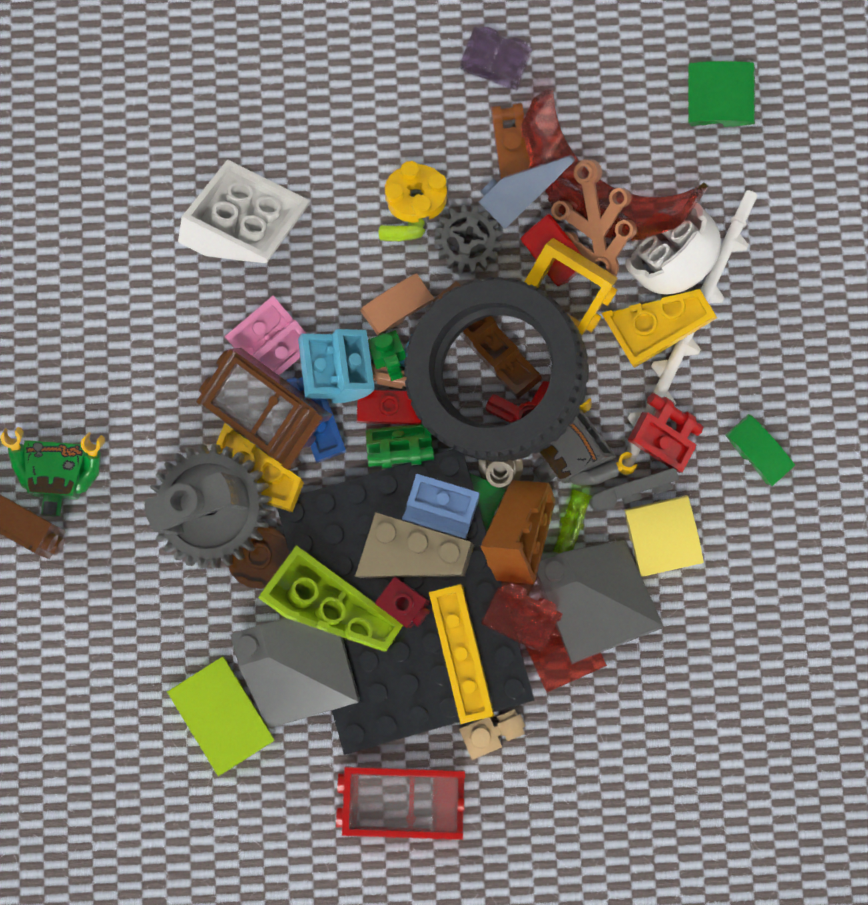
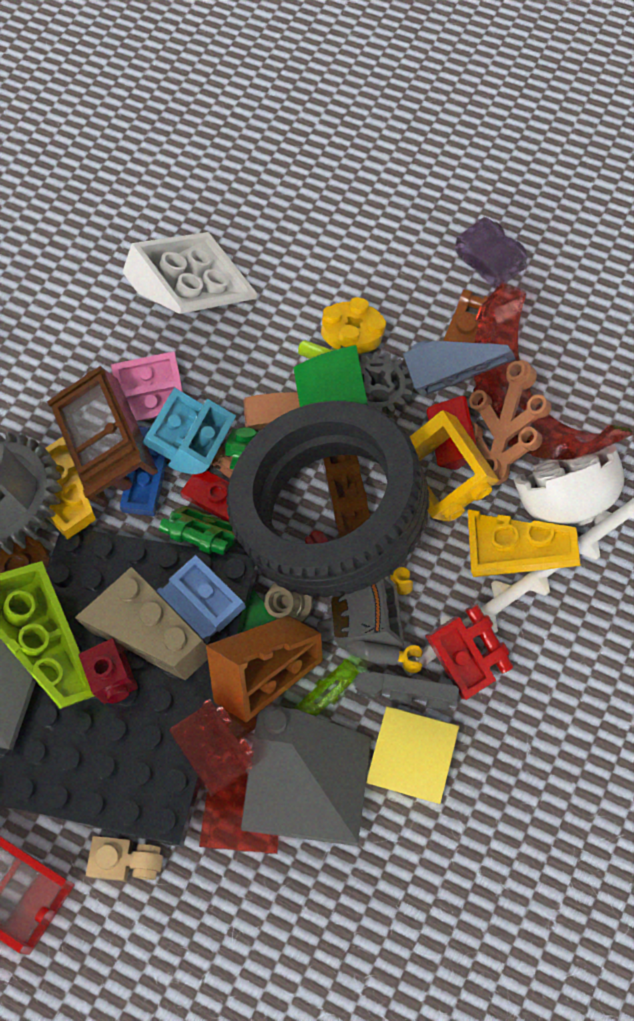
camera: 35 degrees right, 15 degrees down
yellow plate [429,584,494,724] -> none
green slope [725,414,795,486] -> none
none -> green slope [293,345,368,407]

